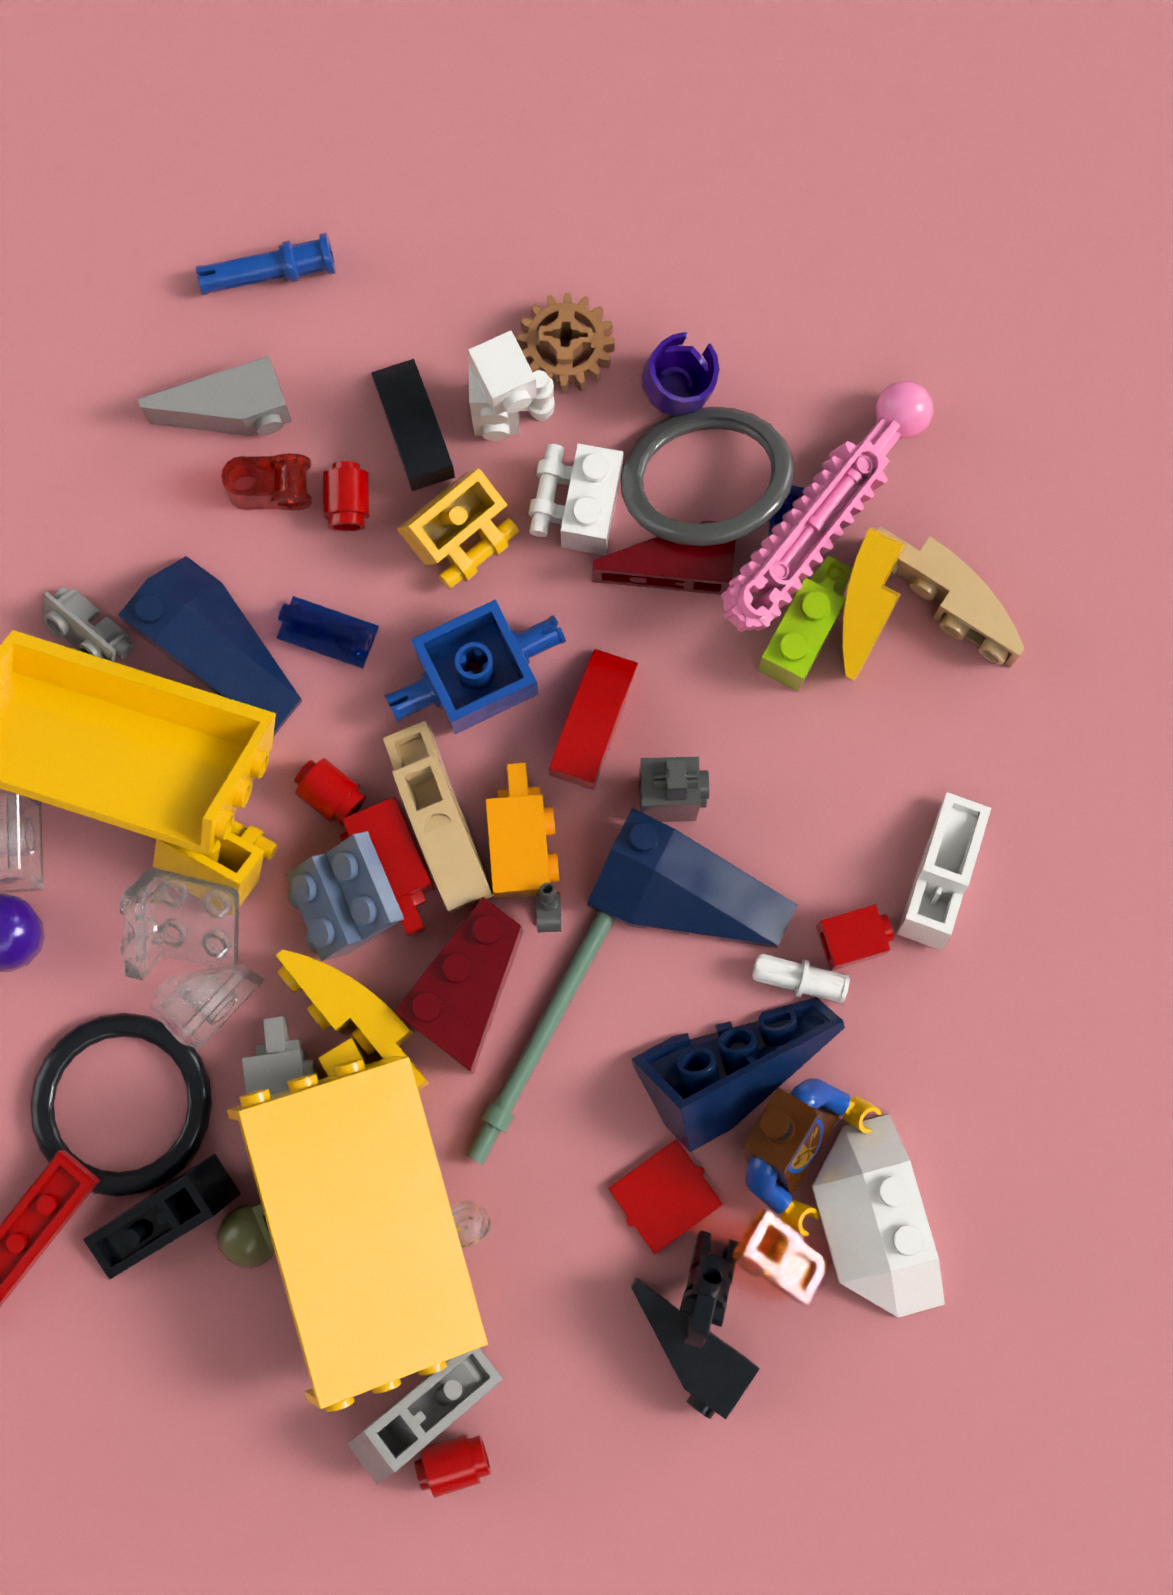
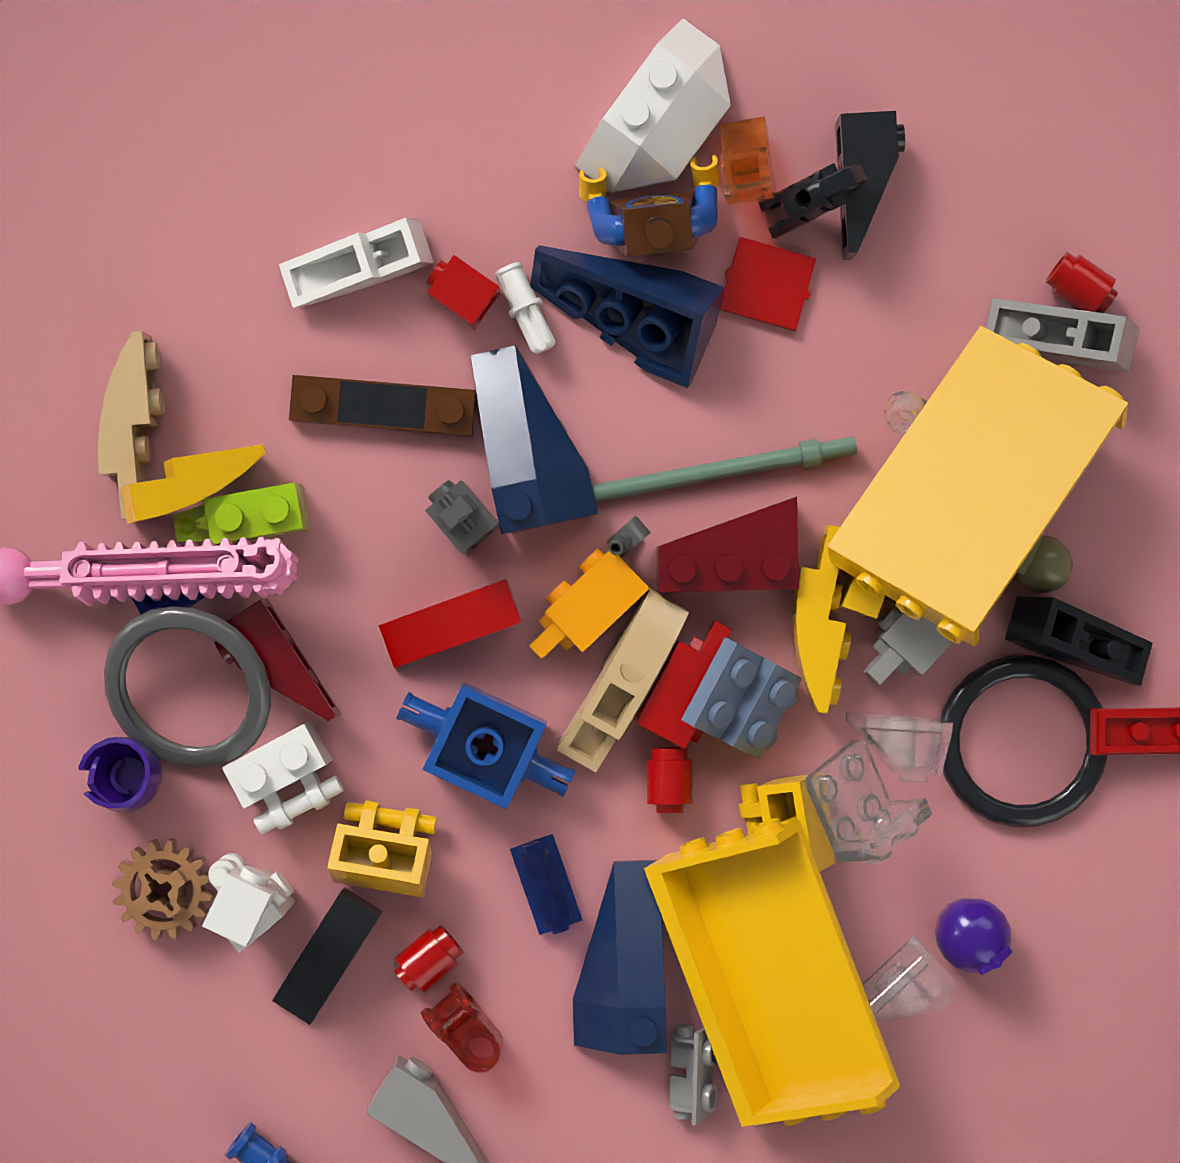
camera: 130 degrees left, 10 degrees up
none -> plate [289,375,476,437]

